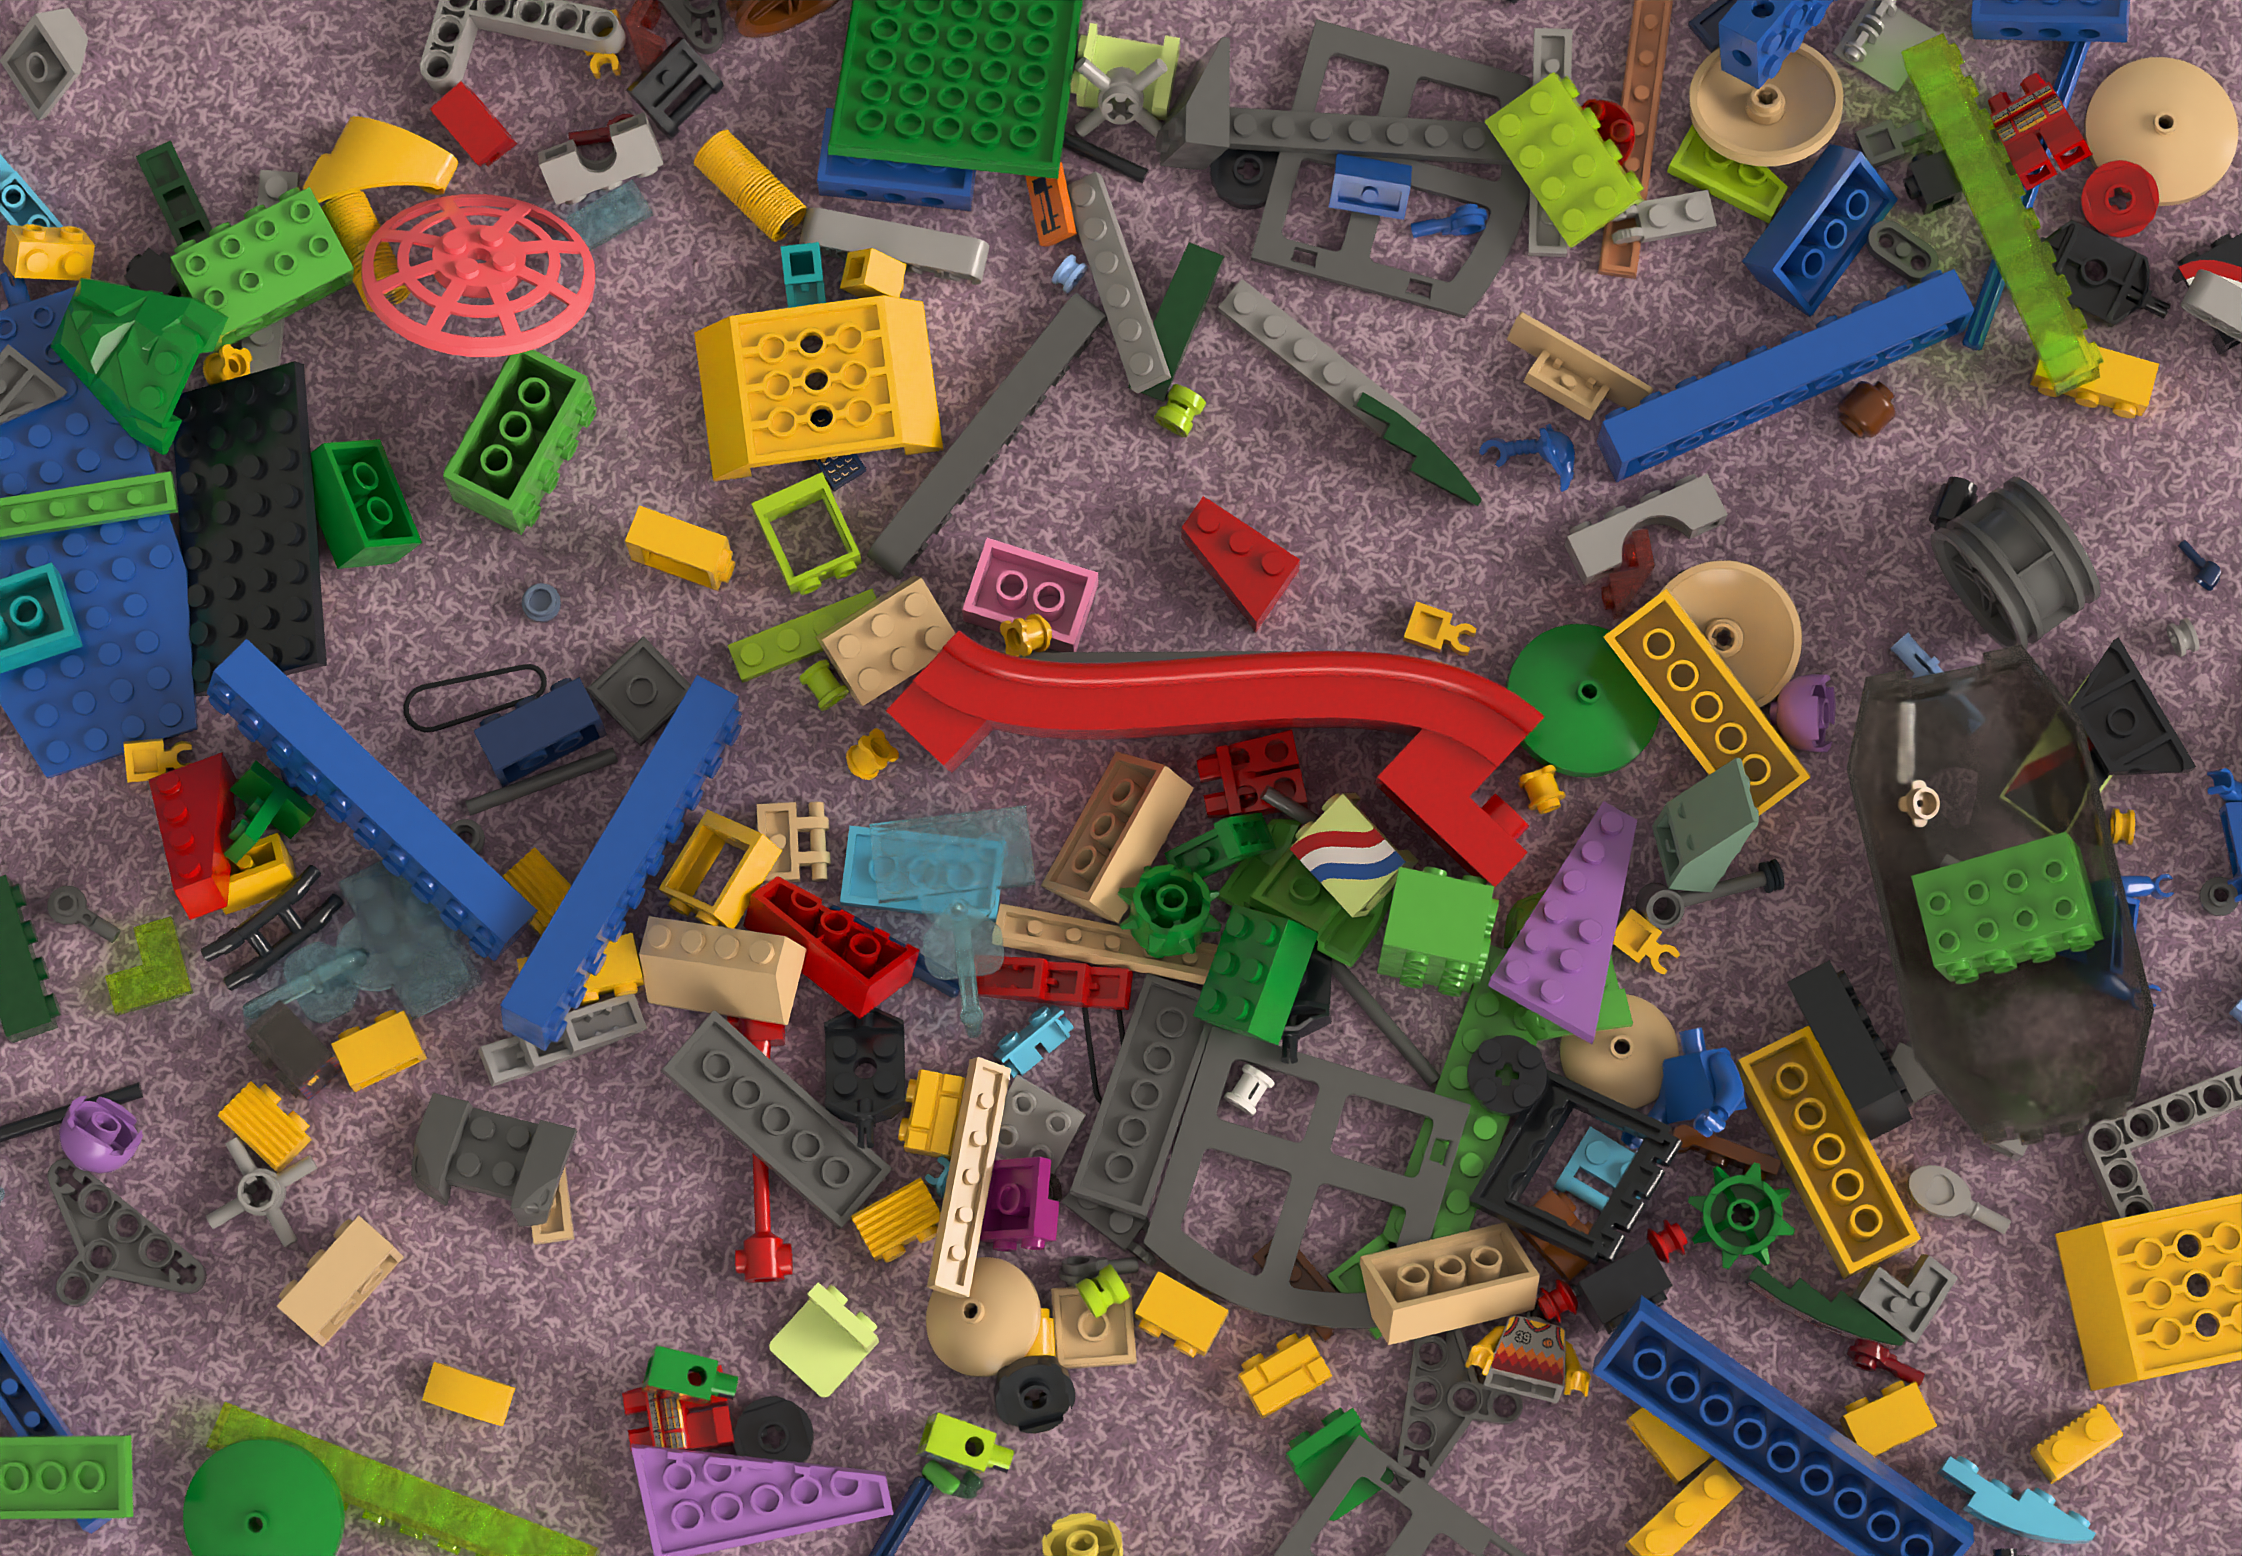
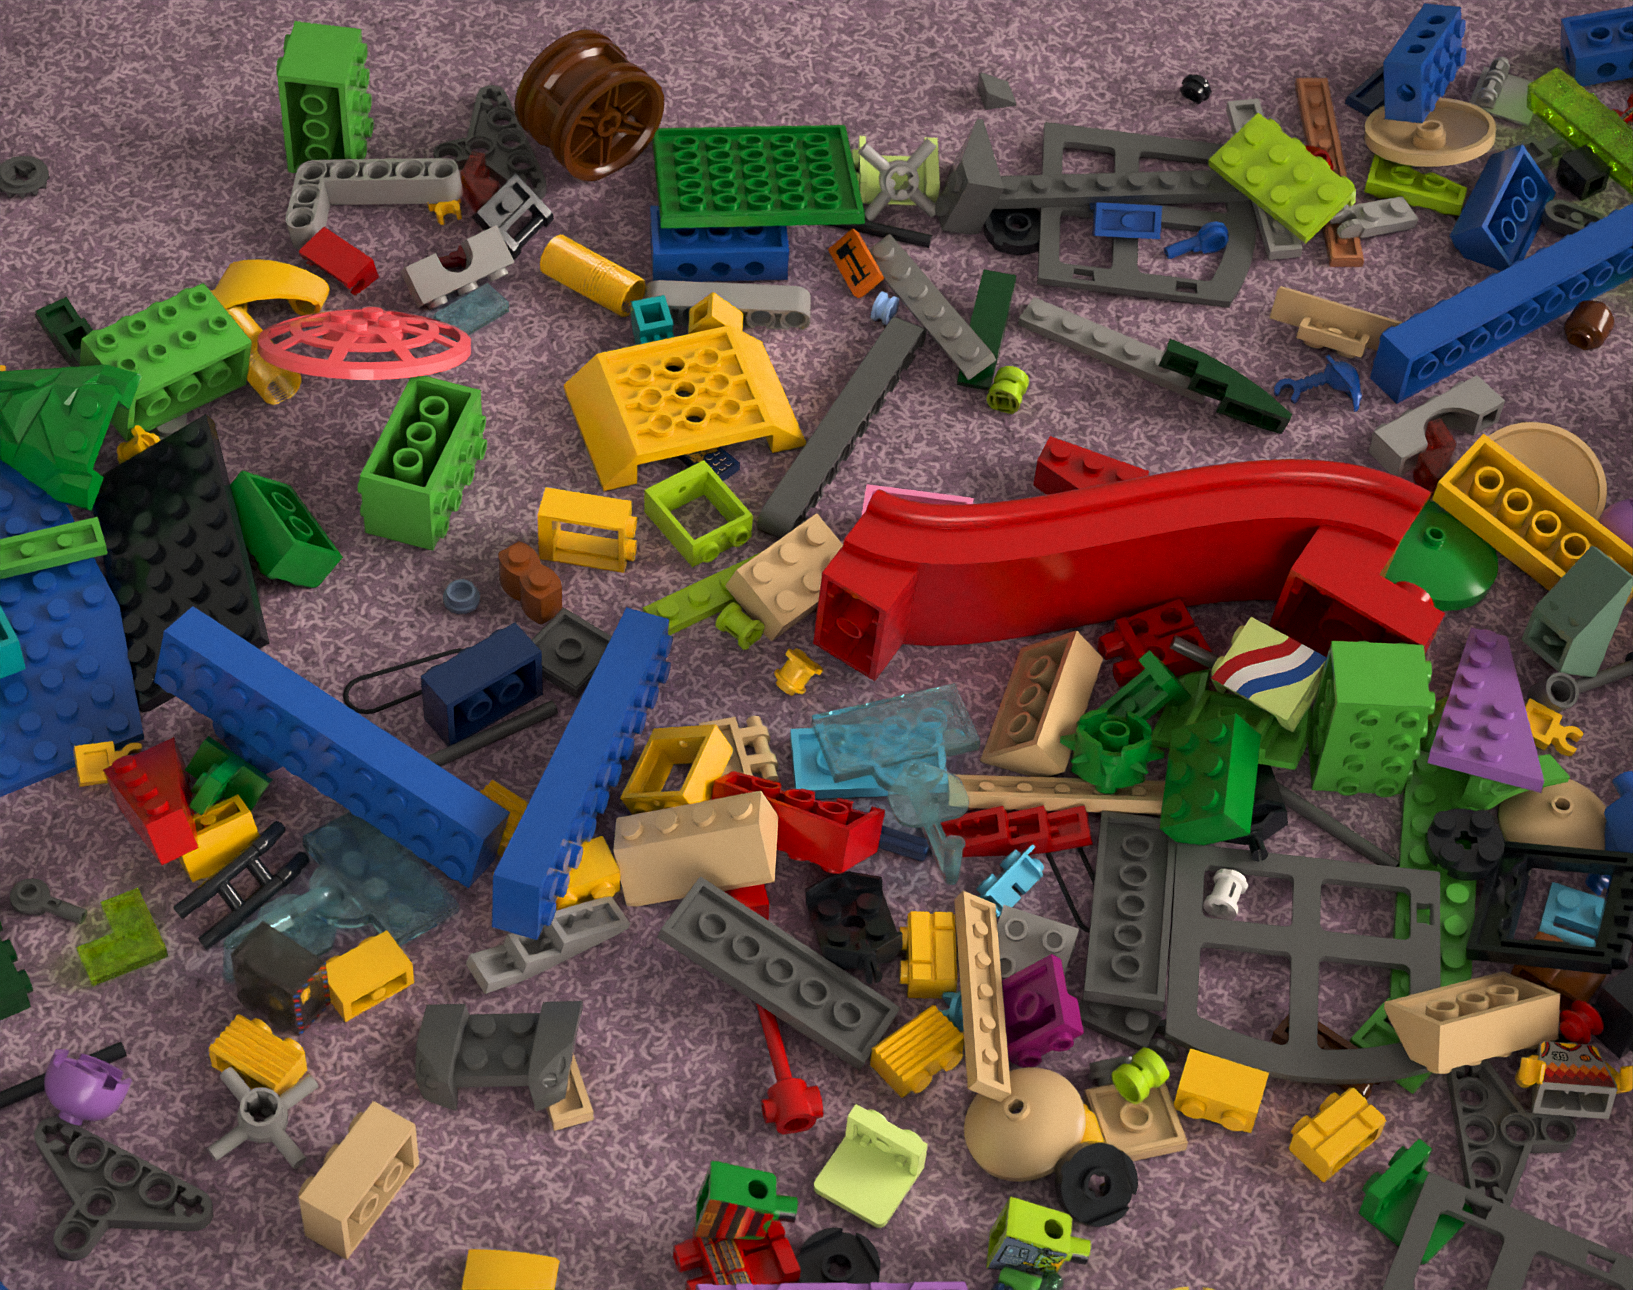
camera: 15 degrees left, 25 degrees down
none -> dark orange brick [498,541,563,625]

